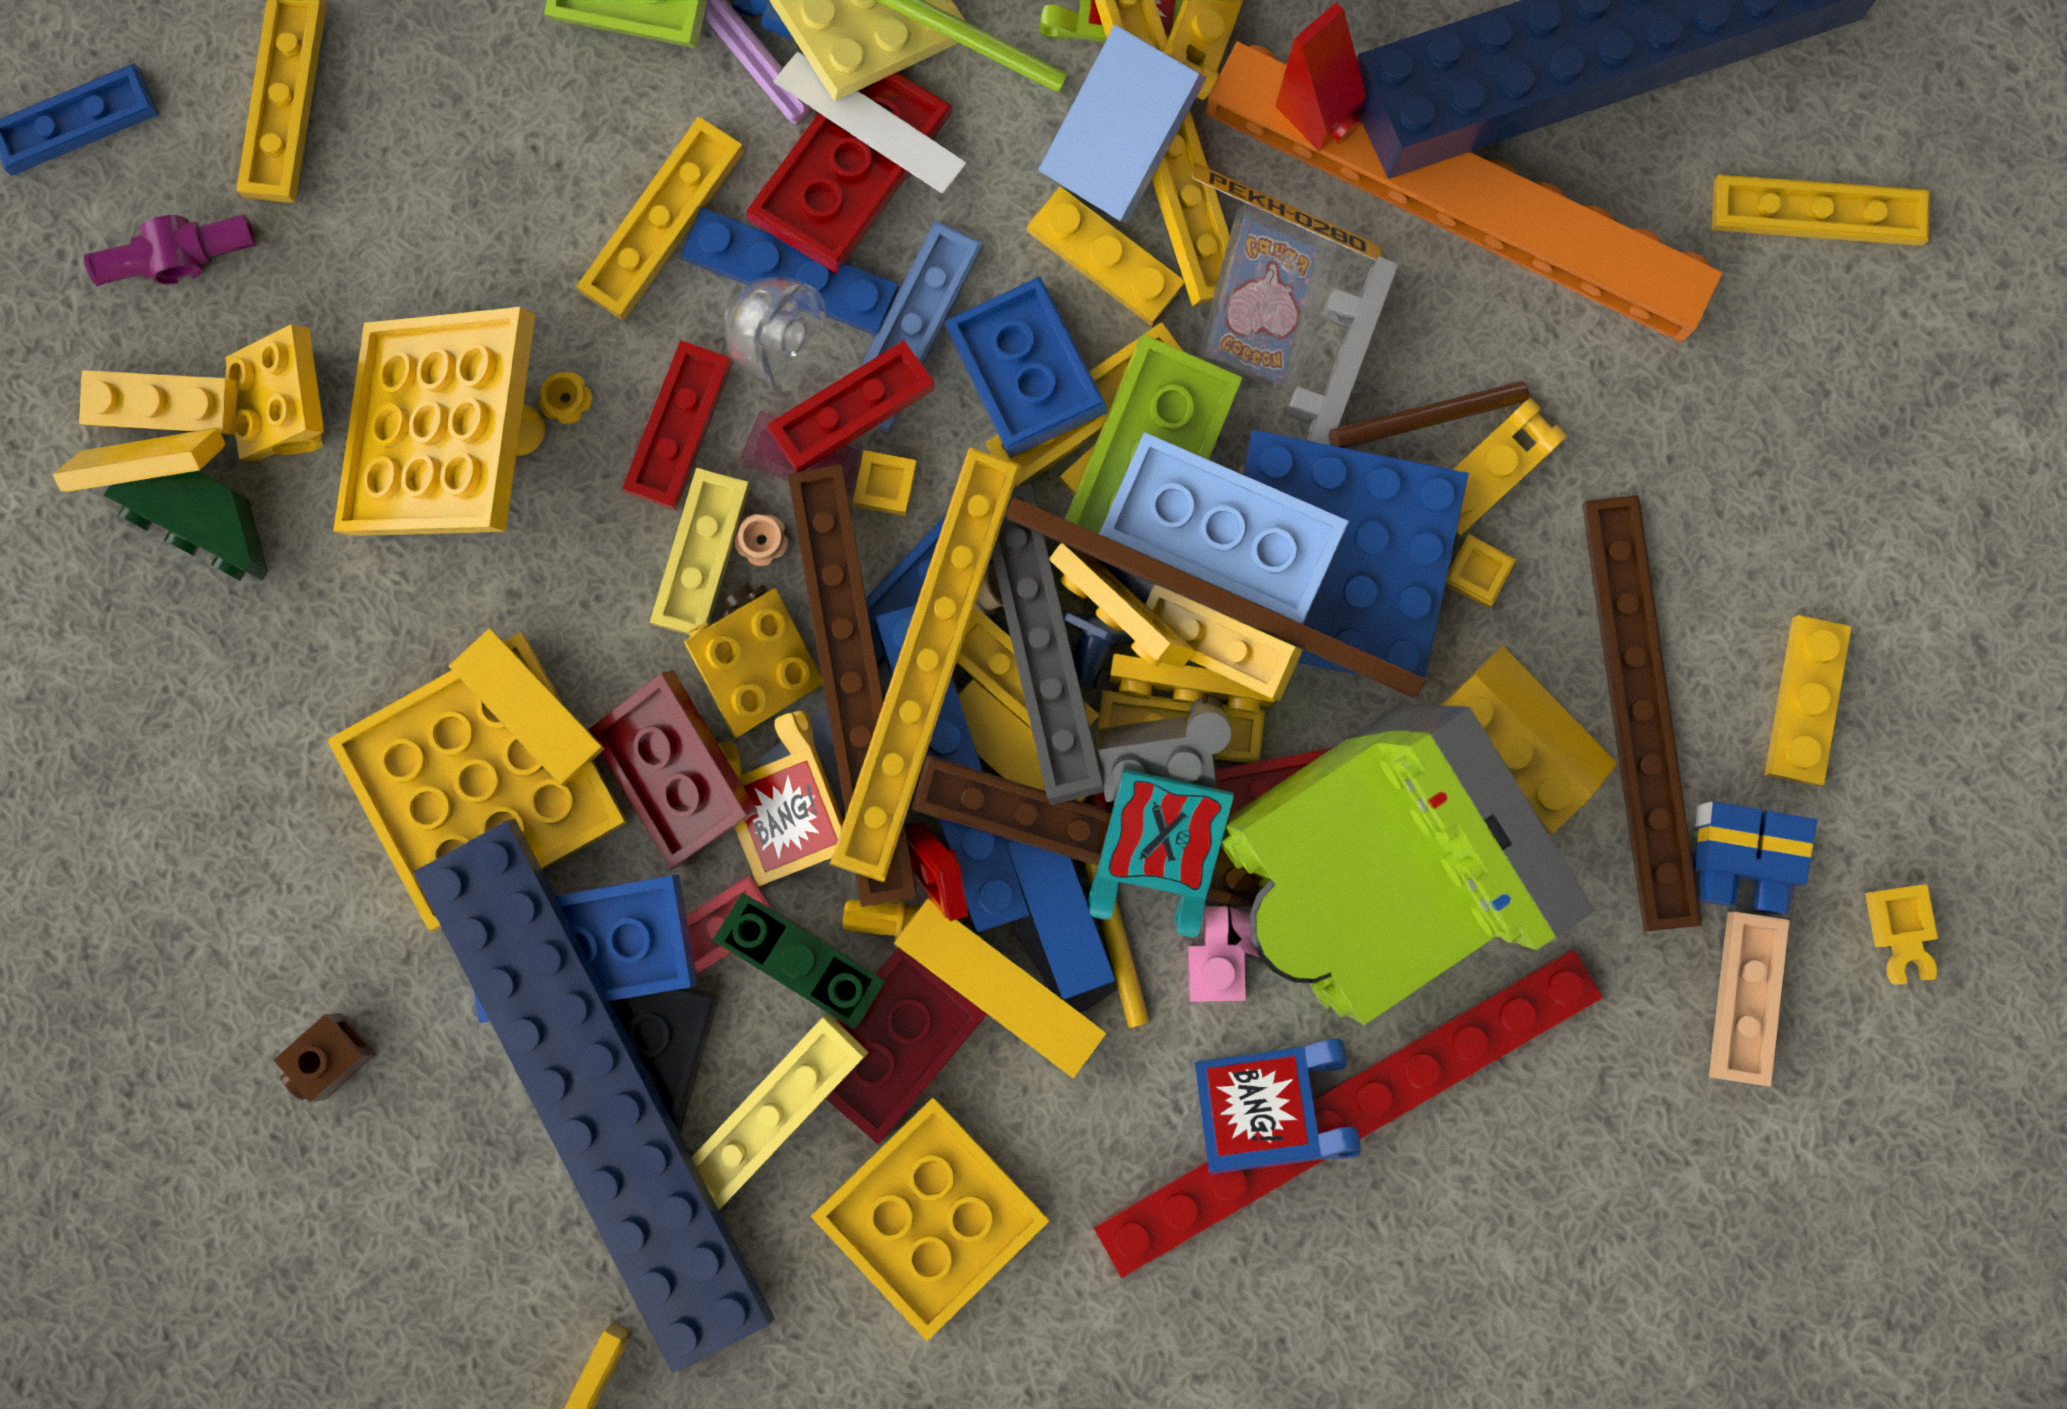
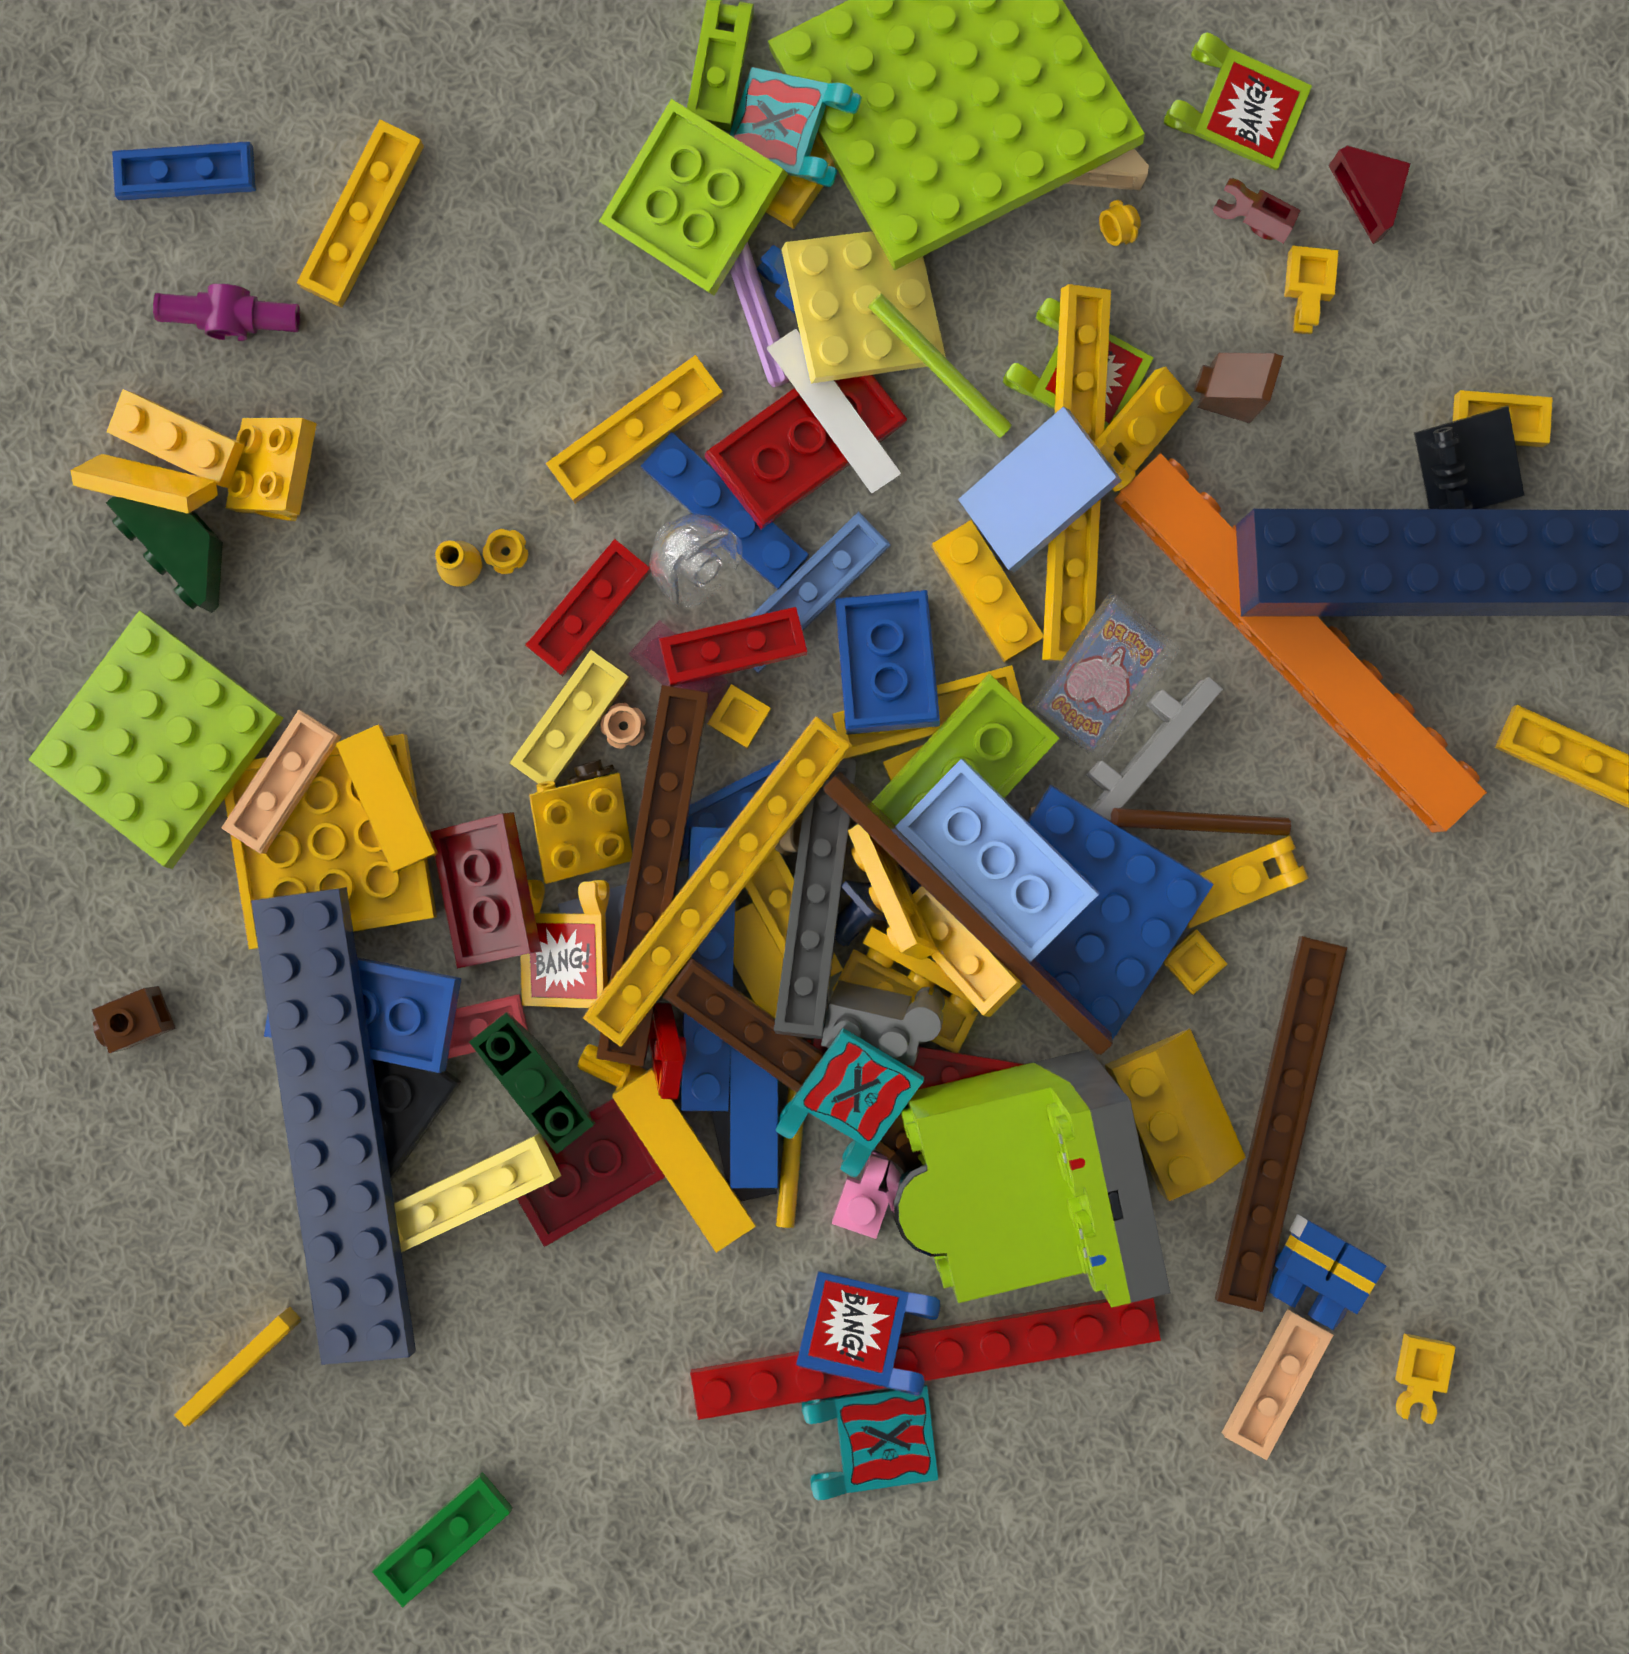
camera: 20 degrees right, 5 degrees up
yellow plate [333,307,536,536] -> none
yellow plate [810,1097,1050,1341] -> none
yellow sticker [1192,163,1382,260] -> none
red slope [1276,2,1366,152] -> none
yellow plate [1764,615,1852,787] -> none
none -> lime plate [28,610,284,869]
none -> light nougat tile [221,710,342,854]
none -> flag [802,1385,938,1500]

